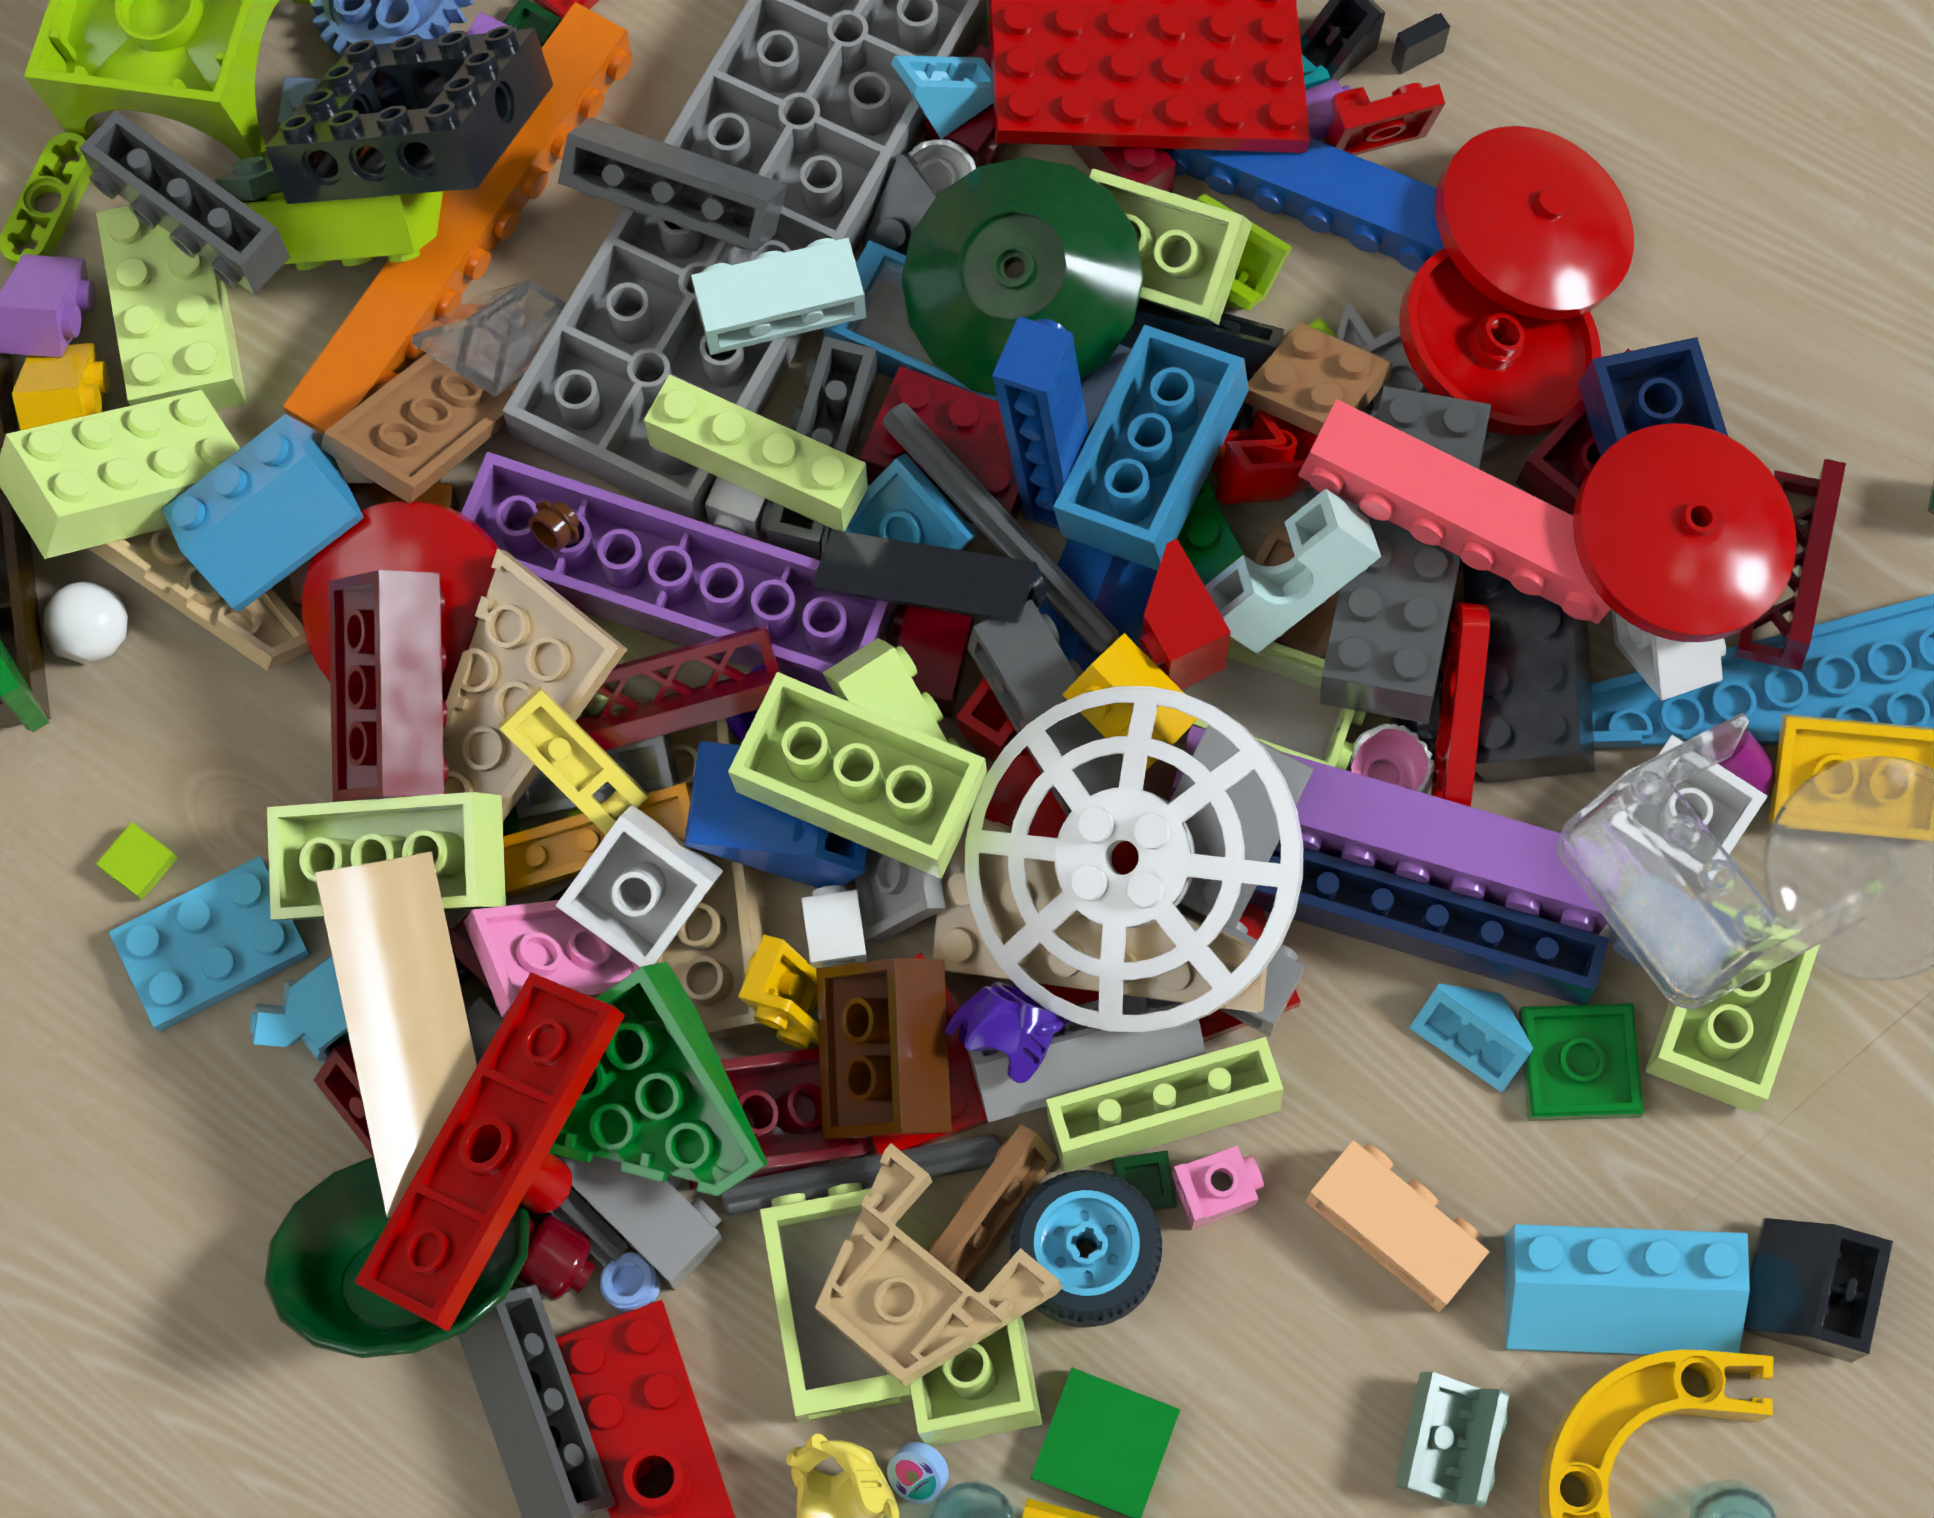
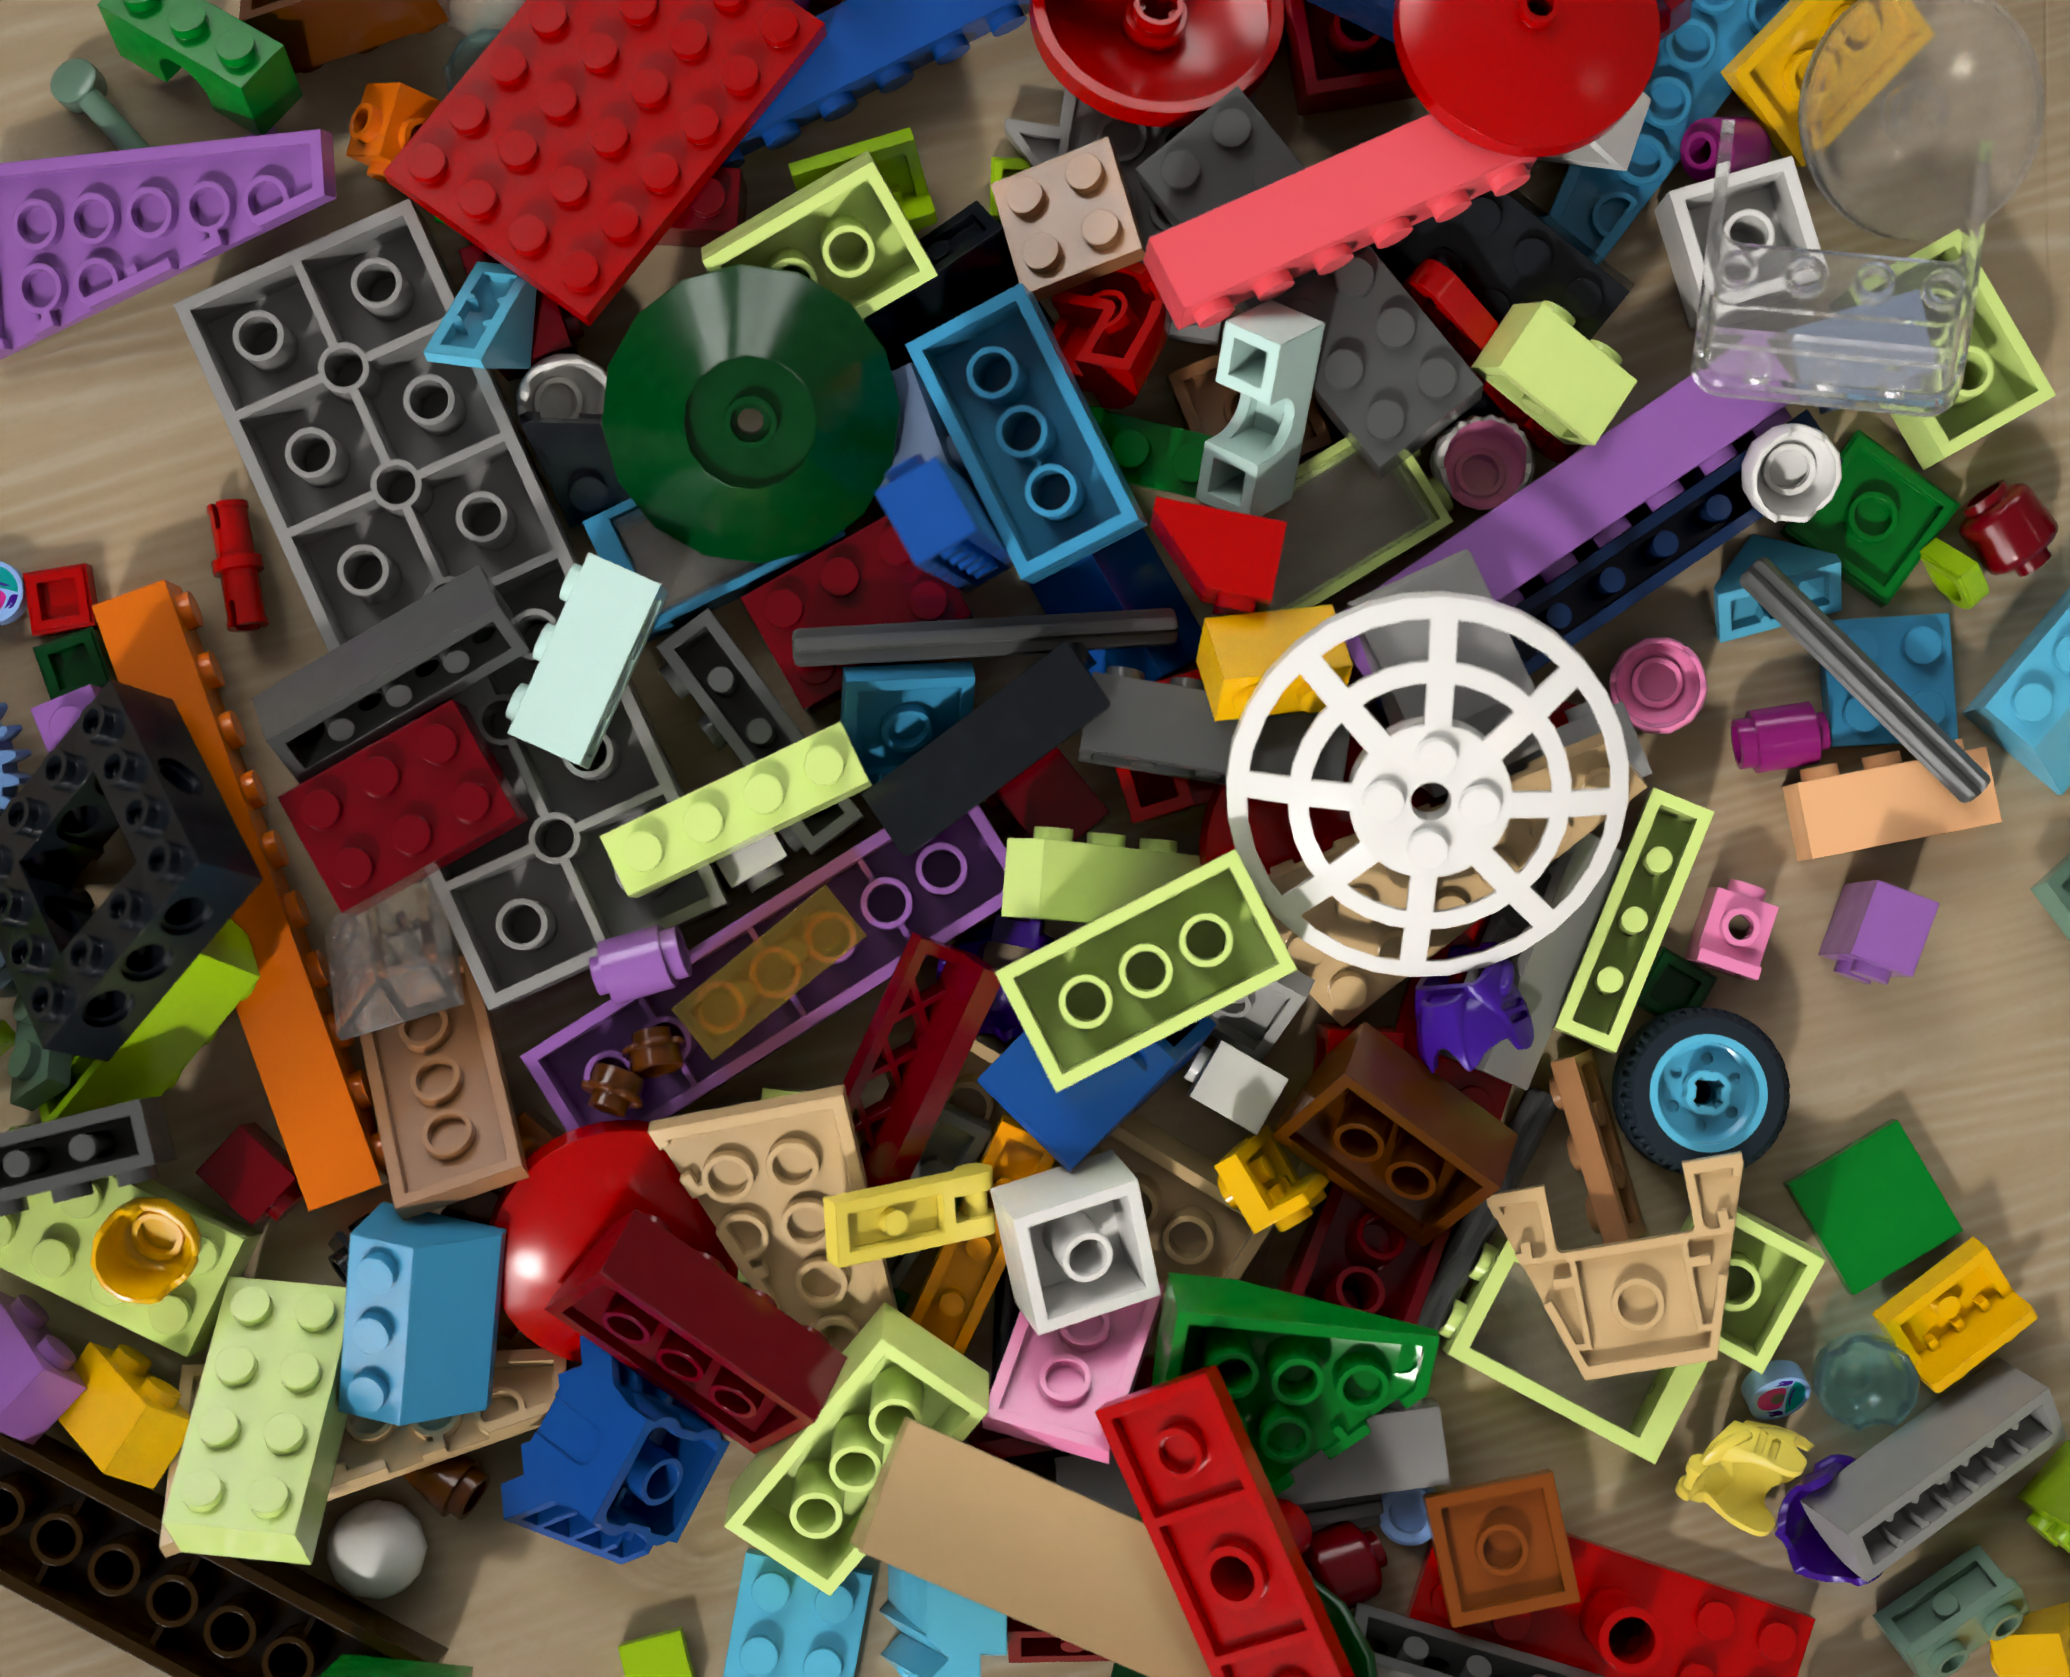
camera: 55 degrees left, 15 degrees up
none -> yellow hair [90,1197,202,1304]
none -> dark red brick [195,1122,303,1226]
none -> red pin [206,499,269,632]
none -> dark red brick [277,699,529,915]
none -> reddish brown cone [401,1454,490,1520]
none -> blue slope [501,1335,730,1564]
none -> reddish brown plate [581,1063,645,1117]
none -> medium lavender brick [589,924,692,1004]
none -> clear yellow plate [671,884,868,1060]
none -> dark orange plate [1422,1469,1581,1628]
none -> yellowish green brick [1471,300,1637,445]
none -> bright pink hair [1609,637,1708,734]
none -> magenta brick [1730,701,1831,773]
none -> dark grey axle [1739,557,1991,803]
none -> white hair [1741,423,1842,523]
none -> medium lavender brick [1818,880,1940,985]
none -> dark azure plate [1819,613,1958,749]
none -> lime tile [1920,537,1989,609]
none -> dark red head [1959,479,2058,577]

